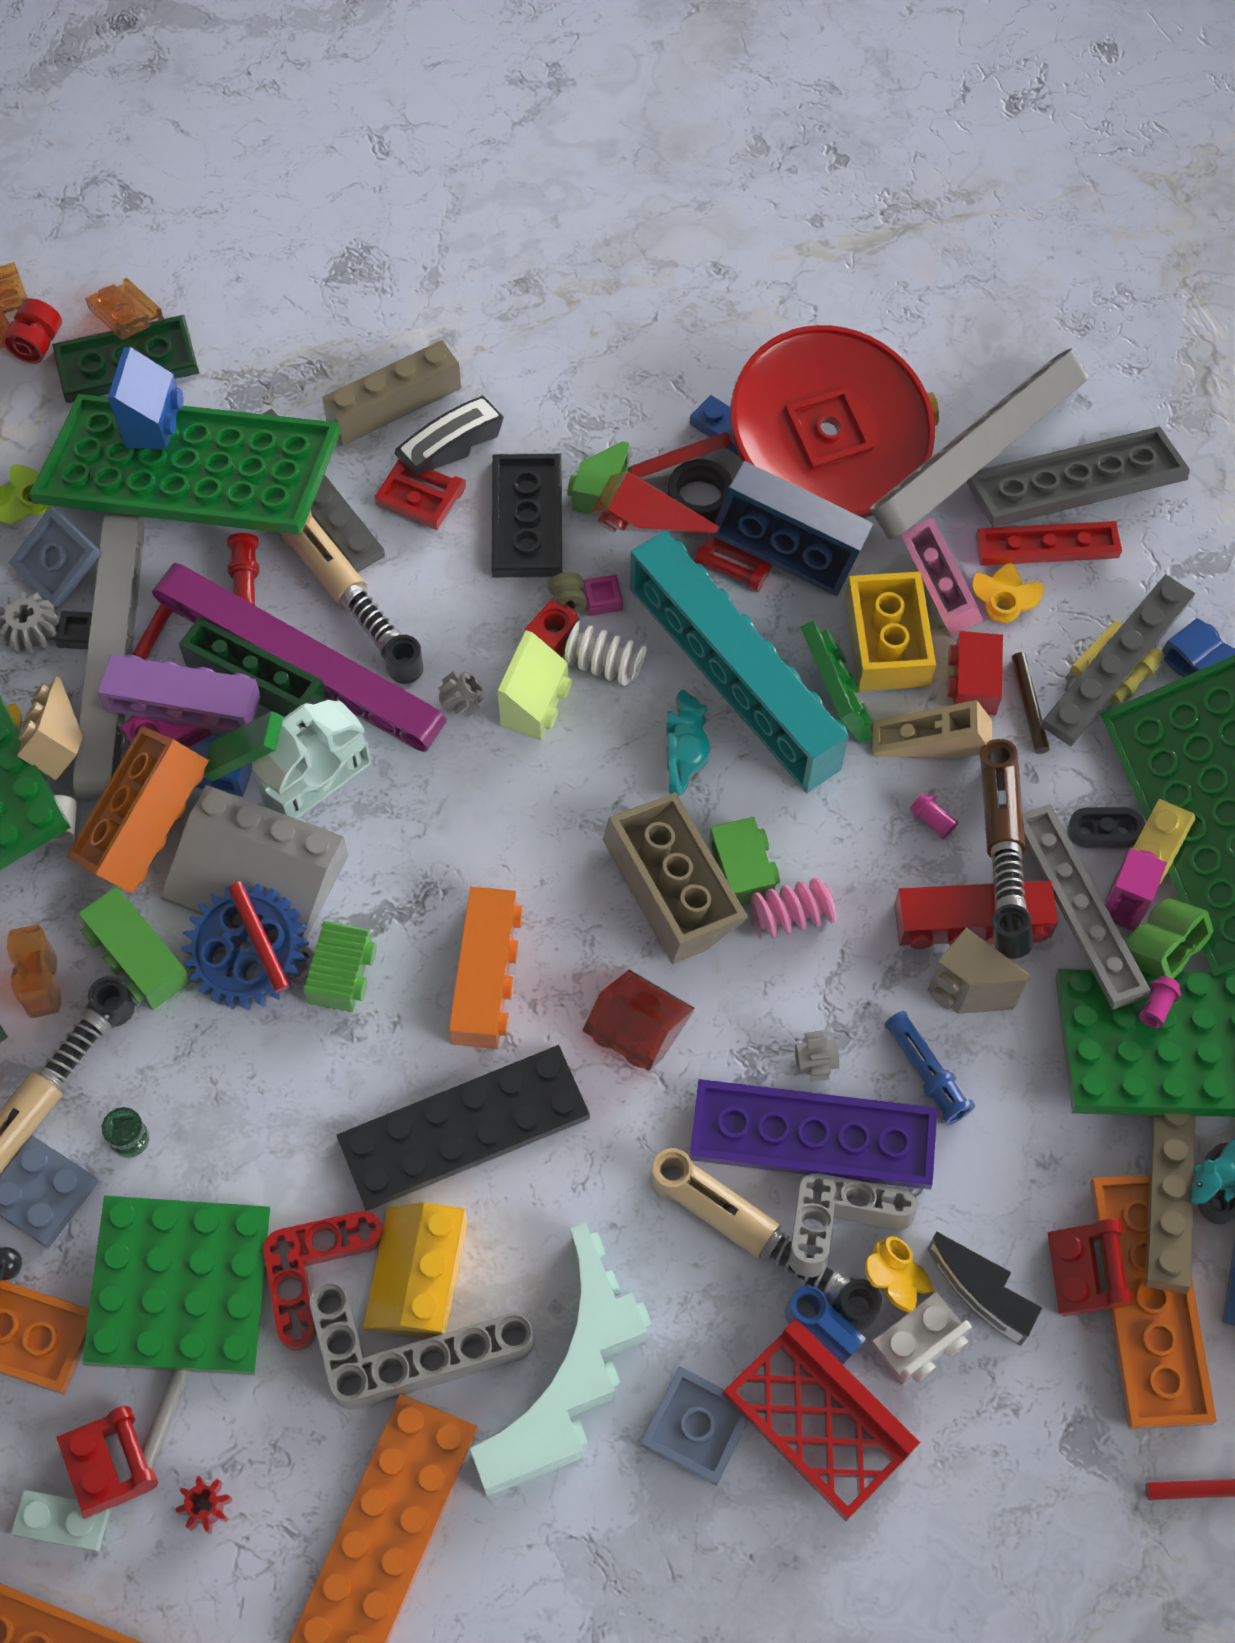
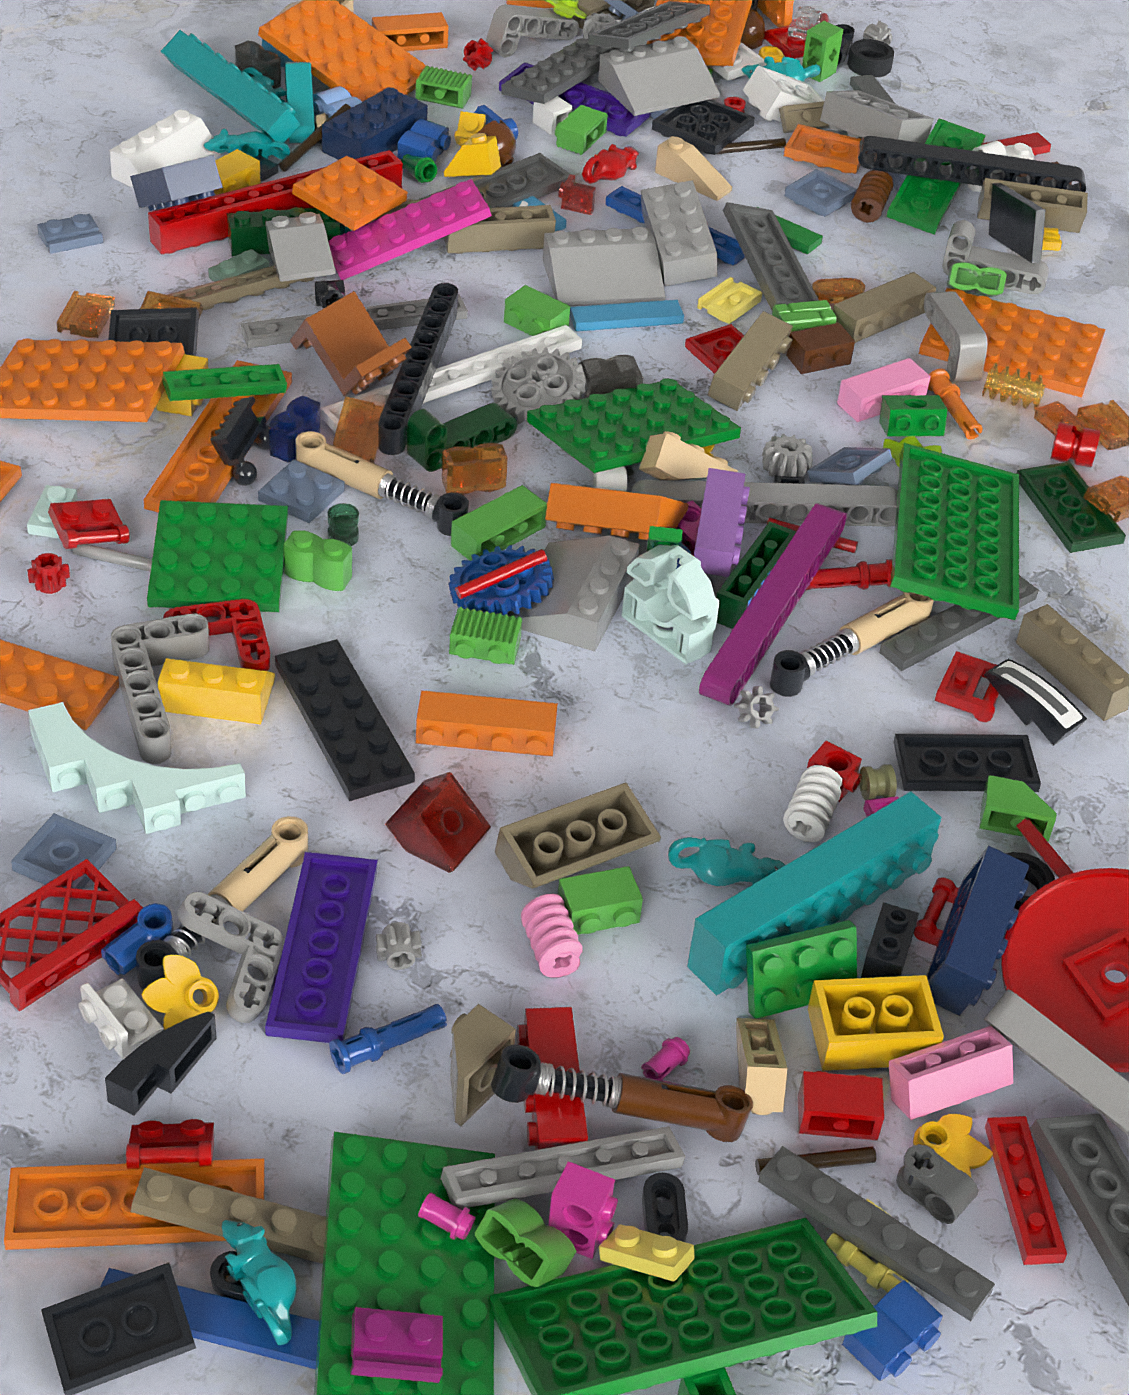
camera: 85 degrees right, 20 degrees down
slope [108,347,184,449] -> none
yellowish green slope [497,630,572,740] -> none
red slope [591,471,719,535] -> none
none -> bright green brick [284,530,352,591]
none -> black brick [861,902,919,978]
none -> dark grey piece [896,1144,978,1224]

